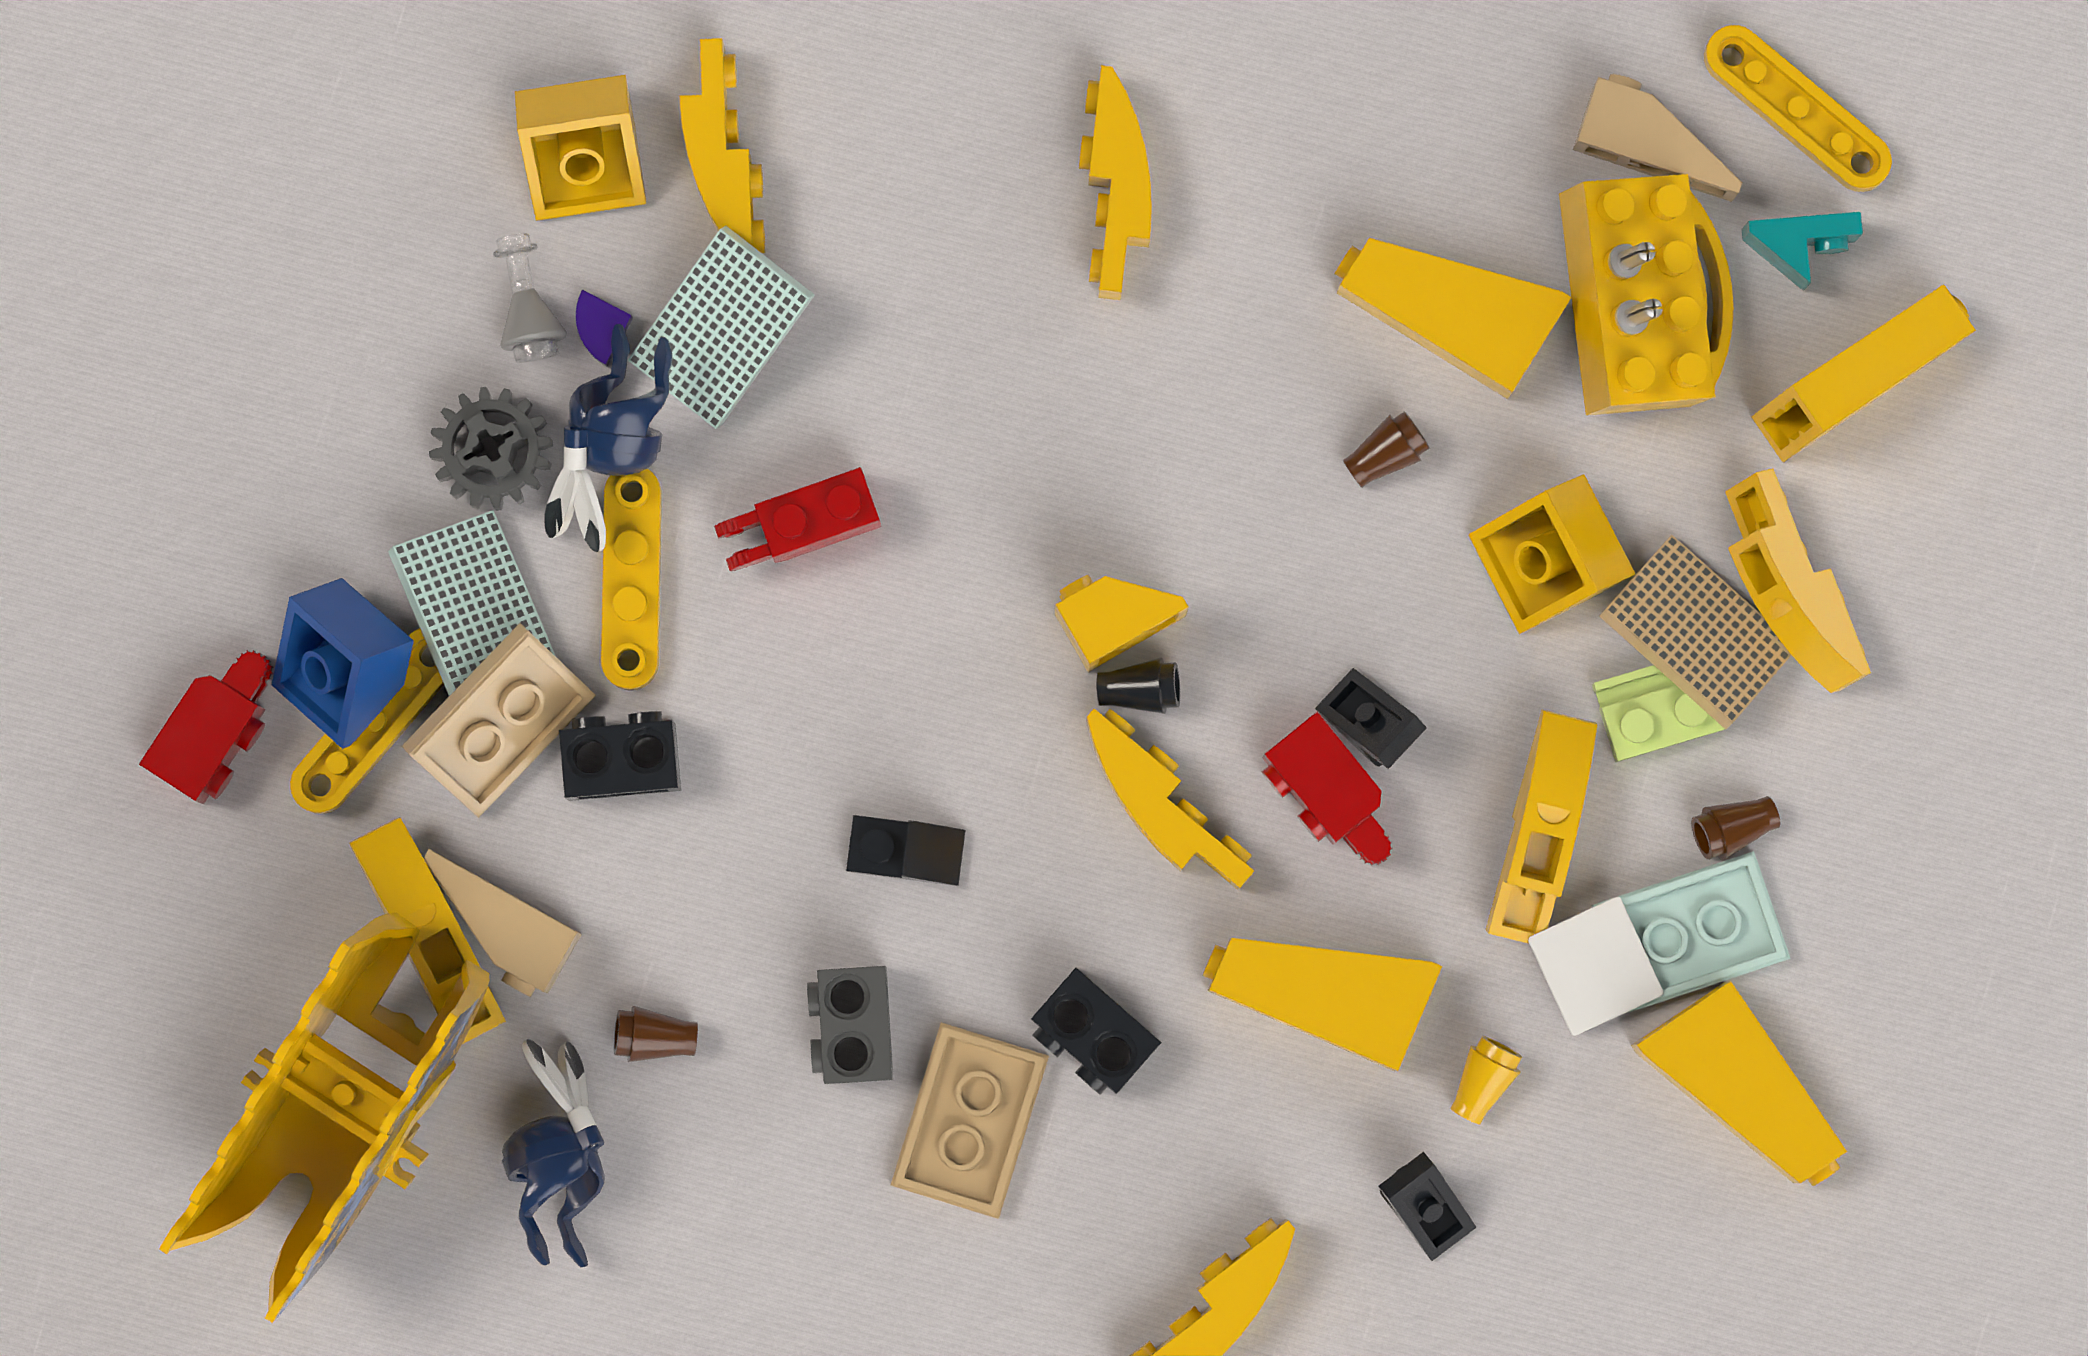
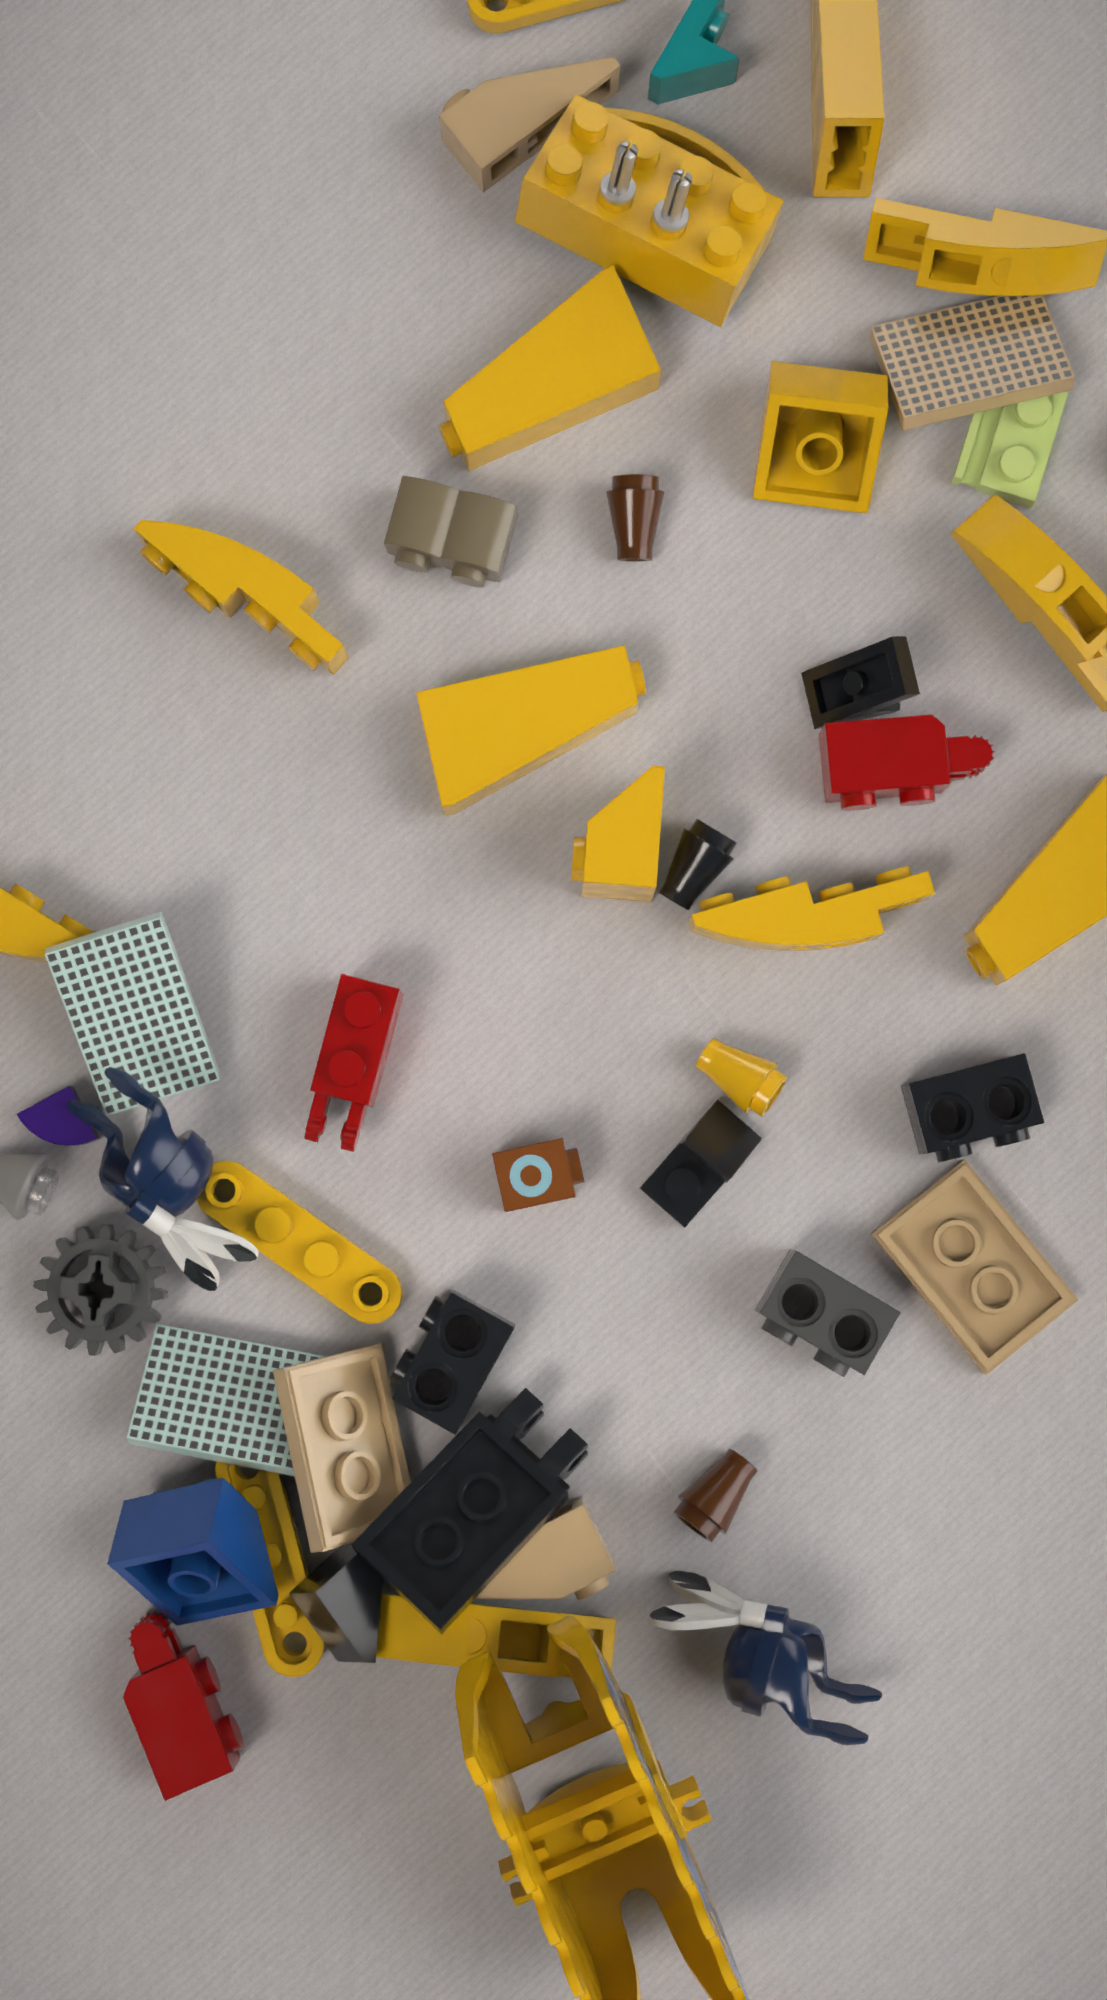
camera: 55 degrees left, 0 degrees up
none -> black slope [289,1542,384,1663]
none -> black tile [351,1388,588,1635]
none -> dark tan brick [384,476,518,587]
none -> yellow slope [416,645,646,816]
none -> dark orange brick [492,1138,585,1212]
none -> yellow cone [695,1038,788,1117]

